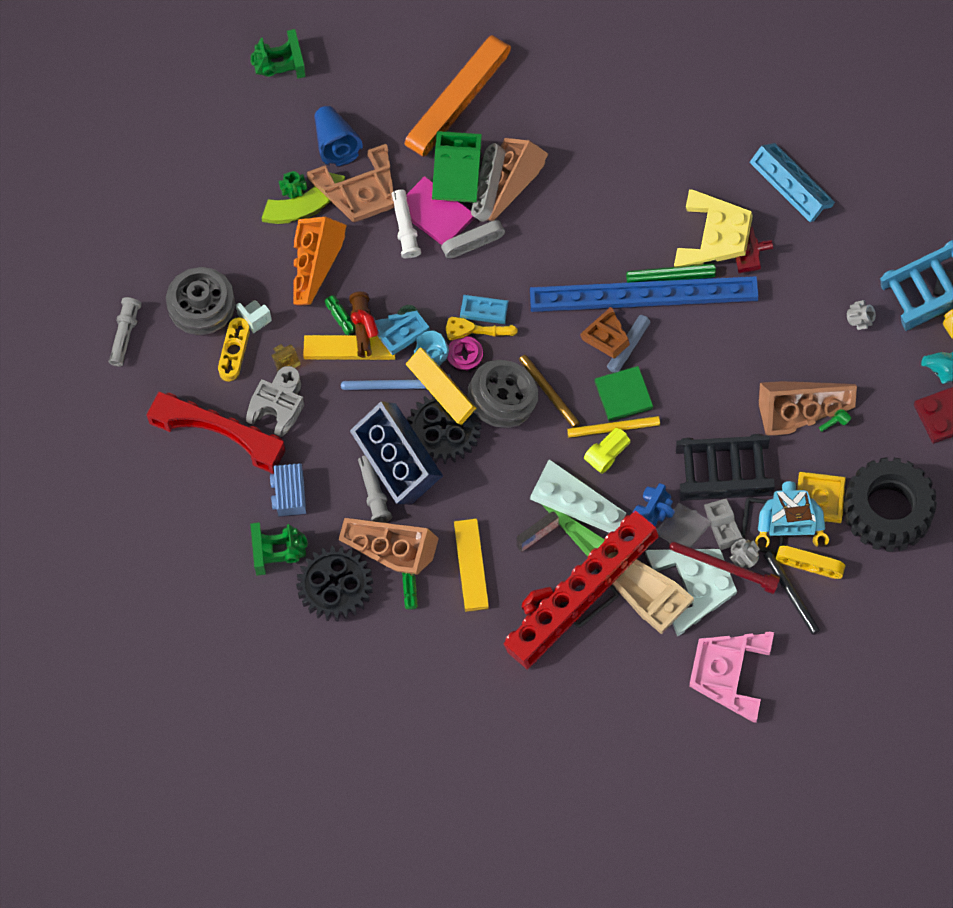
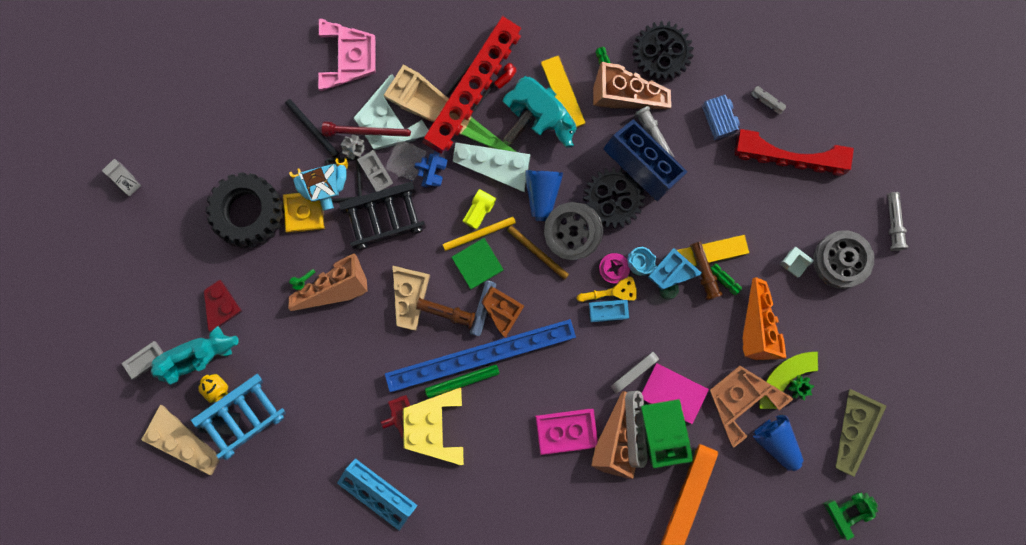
camera: 165 degrees right, 15 degrees up
yellow beam [218,318,250,382] -> none
light grey piece [246,366,304,437] -> none
green tile [250,522,308,576] -> none
clear yellow tile [271,344,301,371] -> none
medium blue piece [341,374,451,390] -> none
red arm [351,310,379,338] -> none
white pin [391,190,421,258] -> none
yellow tile [406,347,476,425] -> none
yellow beam [776,546,845,579] -> none
light grey gear [847,300,876,330] -> none
none -> tan wing [392,266,430,331]
none -> reddish brown pin [416,297,475,329]
none -> teal animal [503,76,577,148]
none -> blue cone [525,170,563,221]
none -> dark pink tile [536,409,598,455]
none -> light grey axle [751,86,786,114]
none -> olive wing [835,389,887,477]

